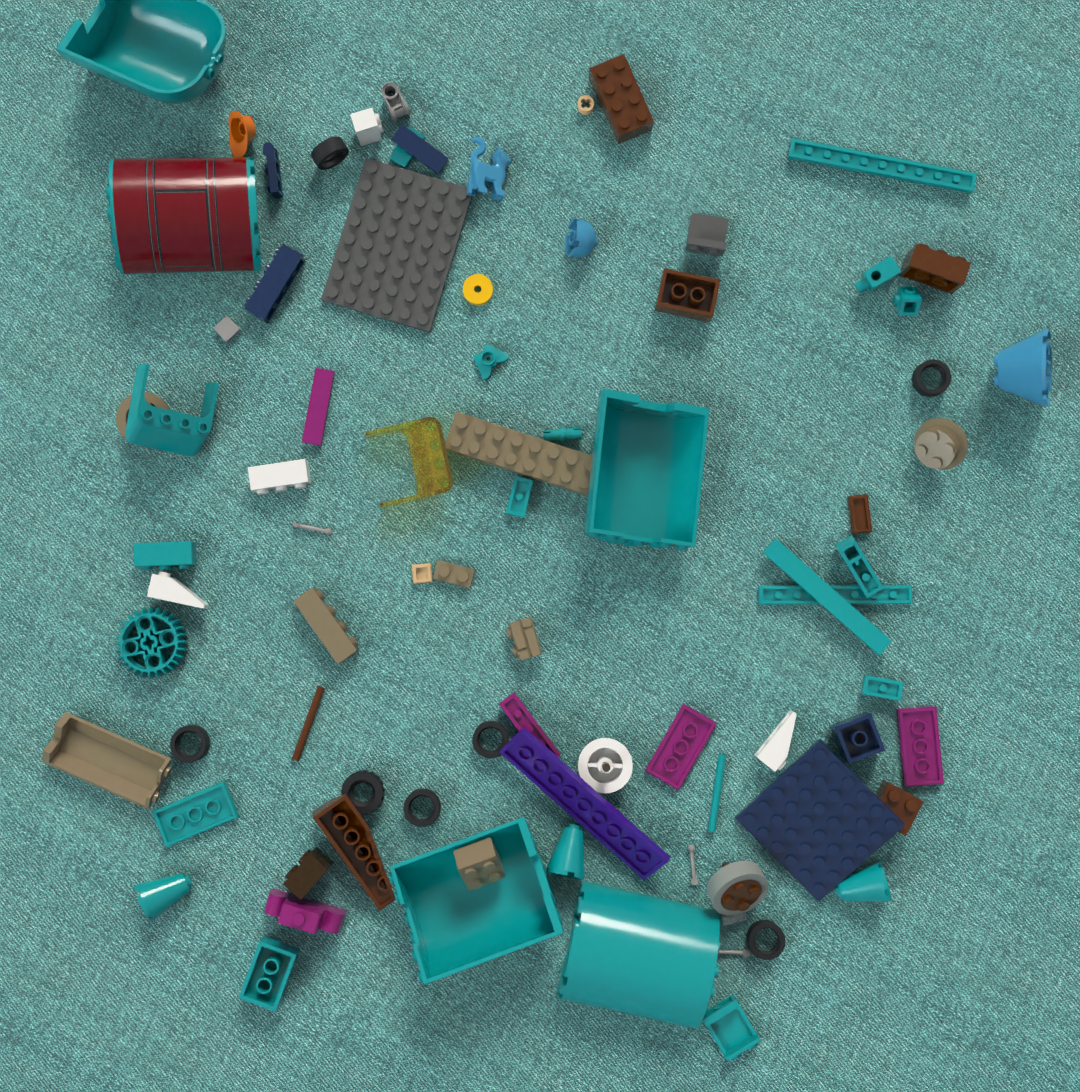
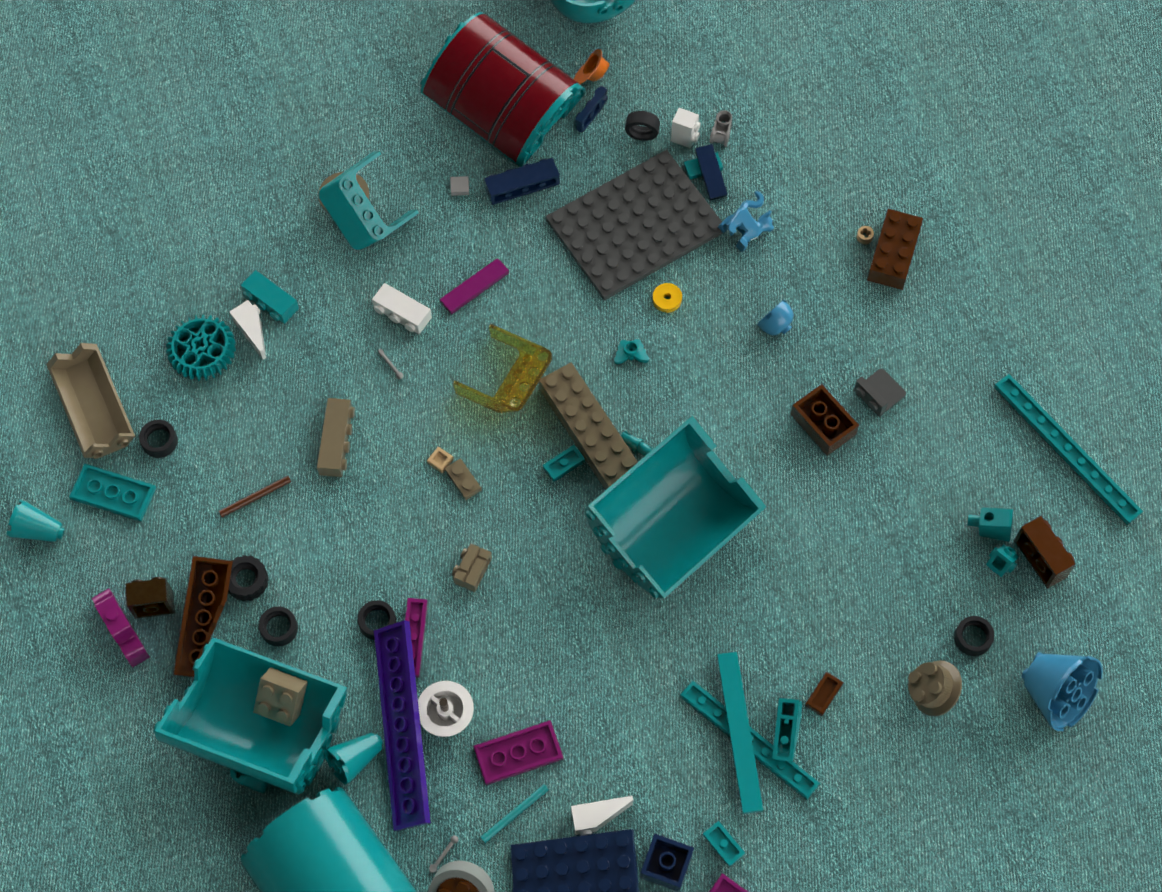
camera: 45 degrees right, 20 degrees down
teal brick [238,936,301,1012] -> none

